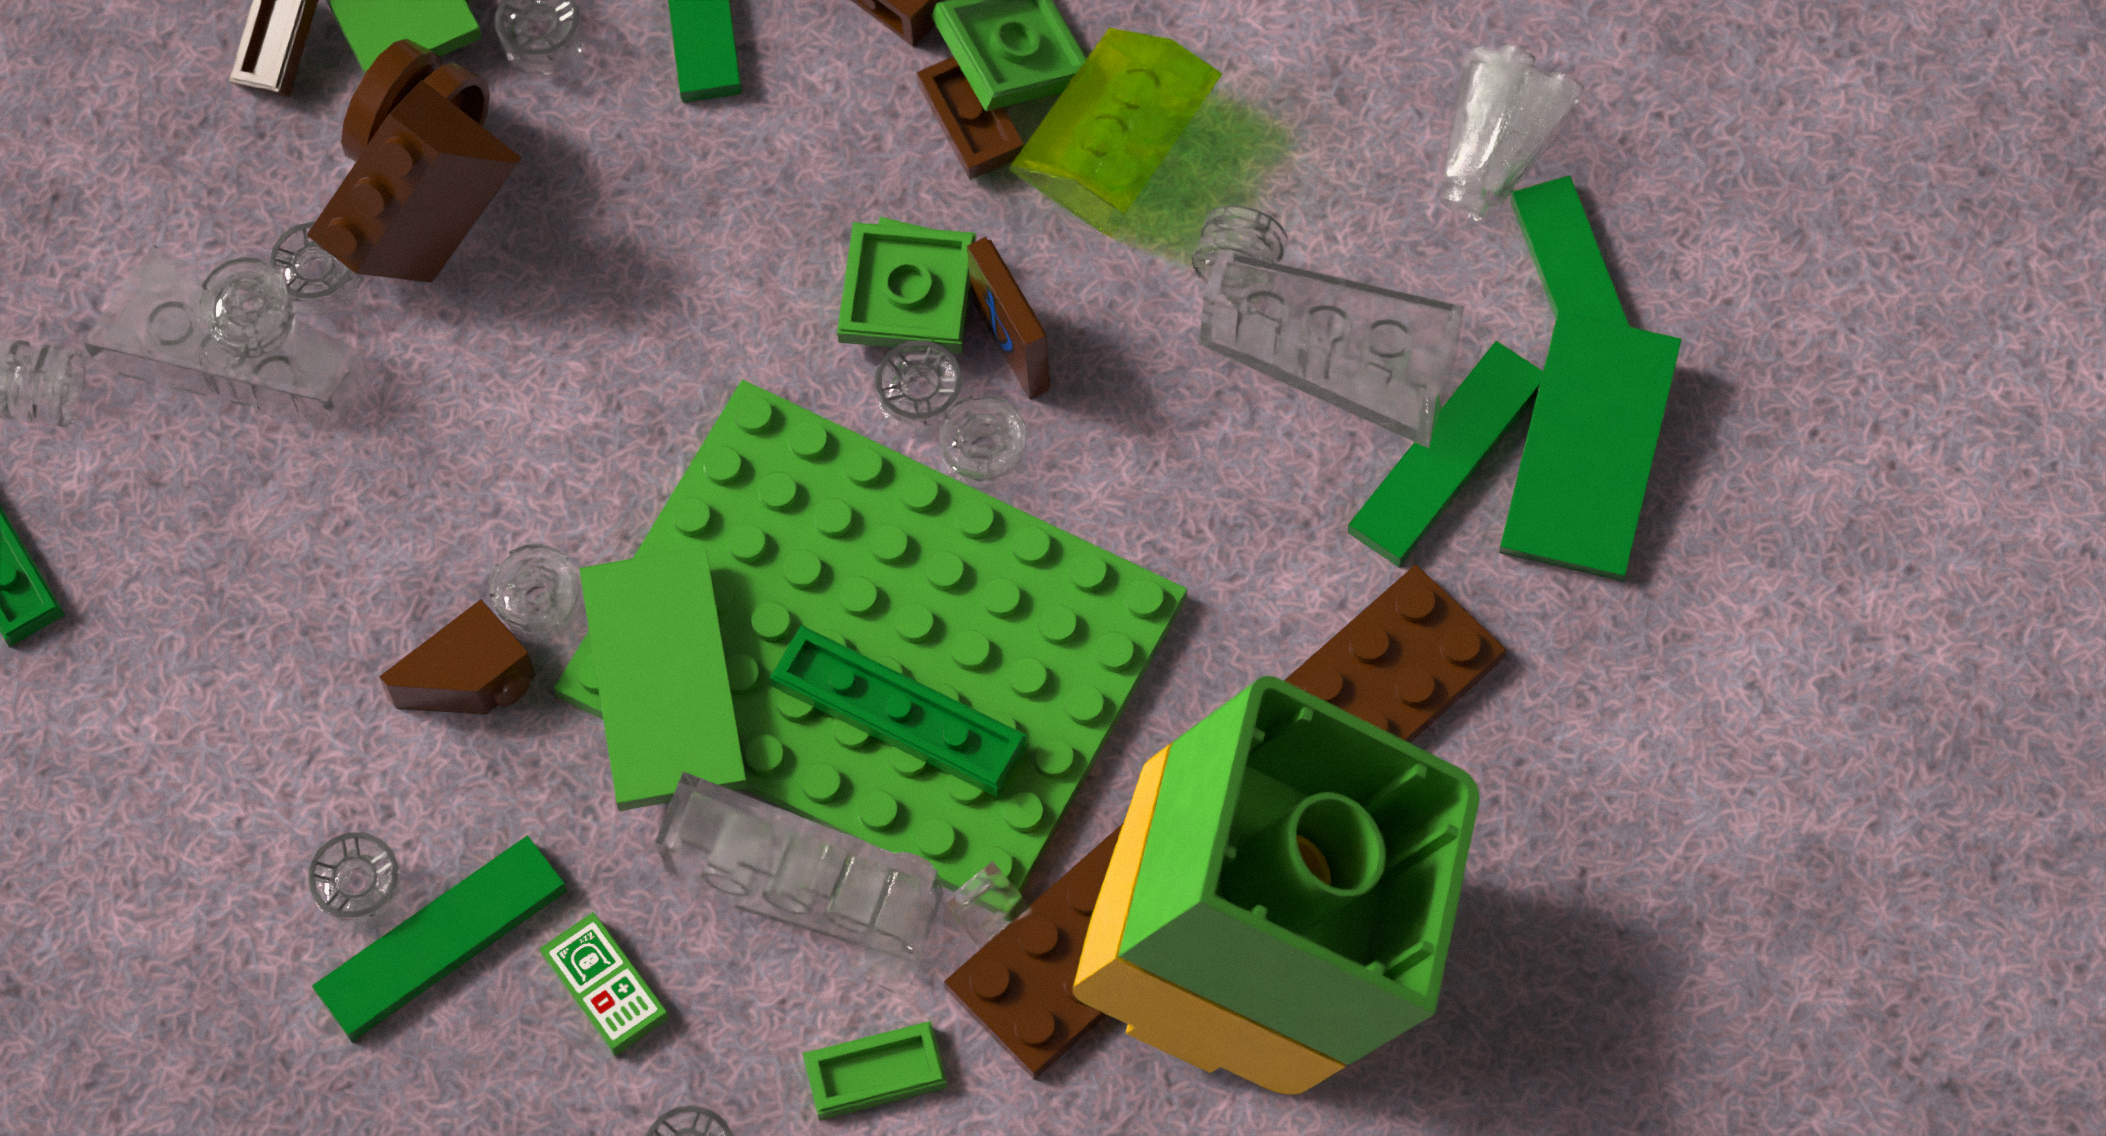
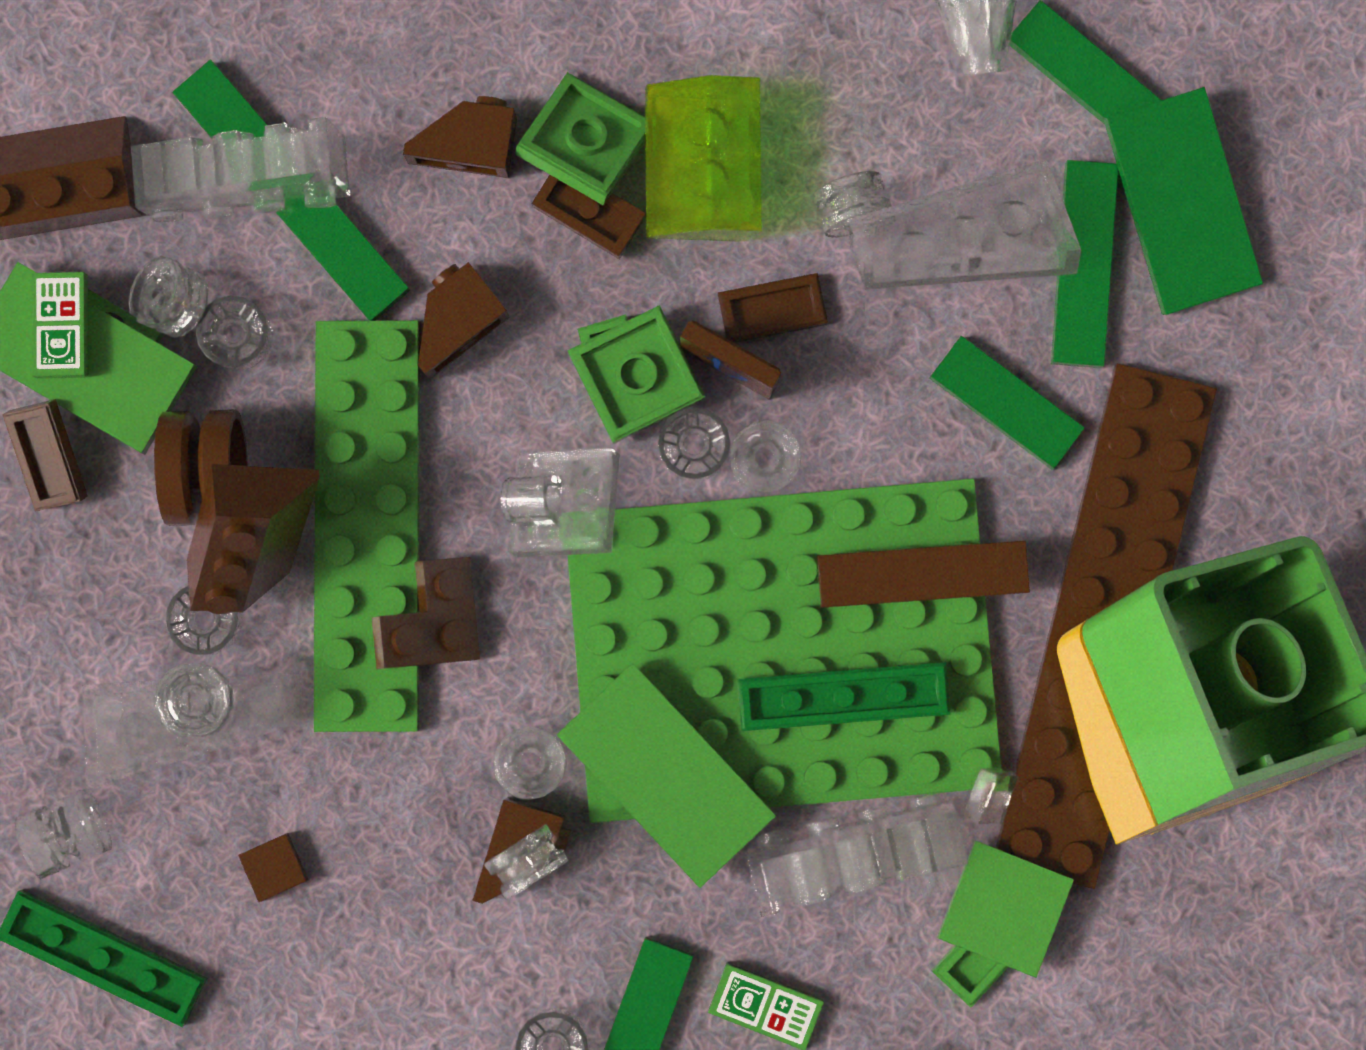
camera: 35 degrees left, 20 degrees up
none -> reddish brown tile [238,833,309,903]
none -> bright green plate [314,320,420,732]
none -> reddish brown plate [372,557,480,669]
none -> reddish brown slope [418,262,510,380]
none -> clear wheel [484,824,569,900]
none -> clear plate [501,447,620,558]
none -> reddish brown tile [717,273,828,343]
none -> reddish brown tile [817,541,1030,608]
none -> green tile [929,336,1085,470]
none -> bright green tile [937,840,1074,978]

